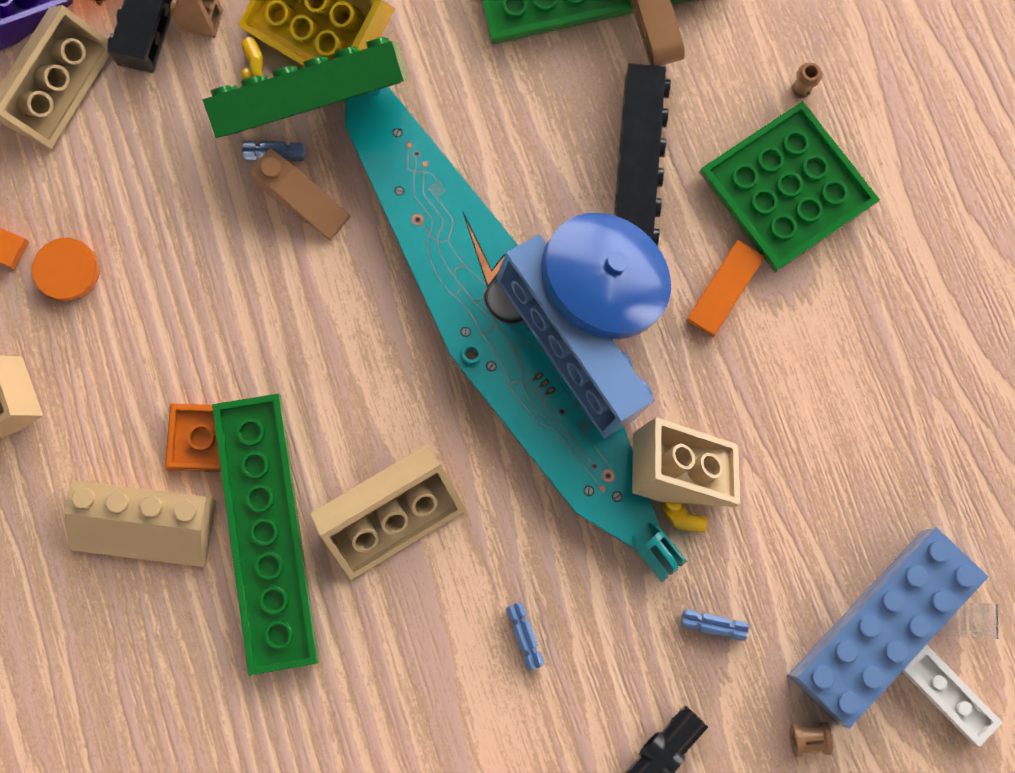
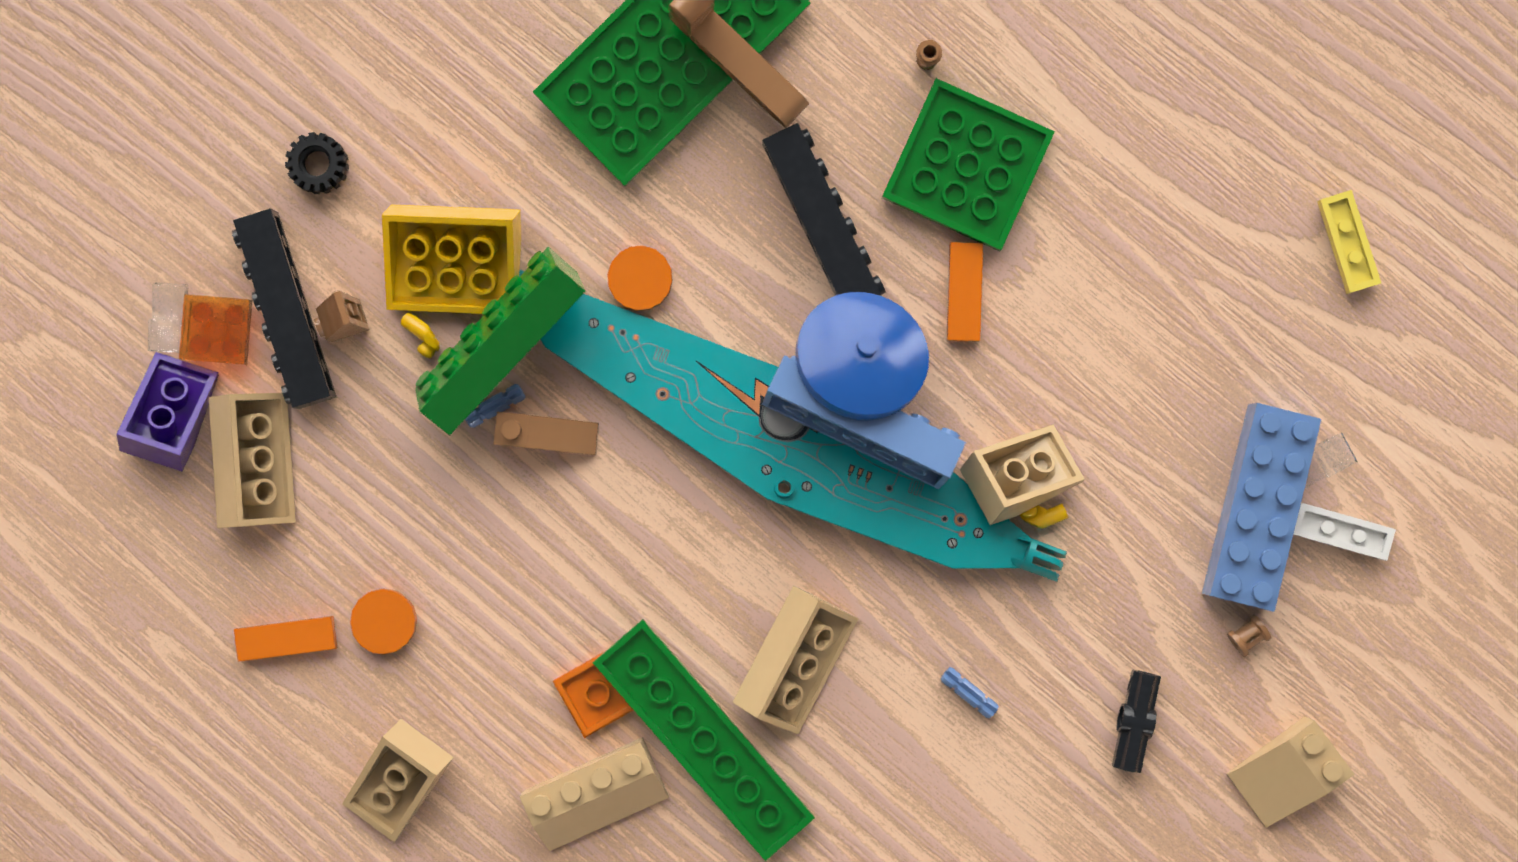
camera: 25 degrees left, 10 degrees up
medium blue axle [681,610,749,641] -> none
none -> orange tile [607,245,673,311]

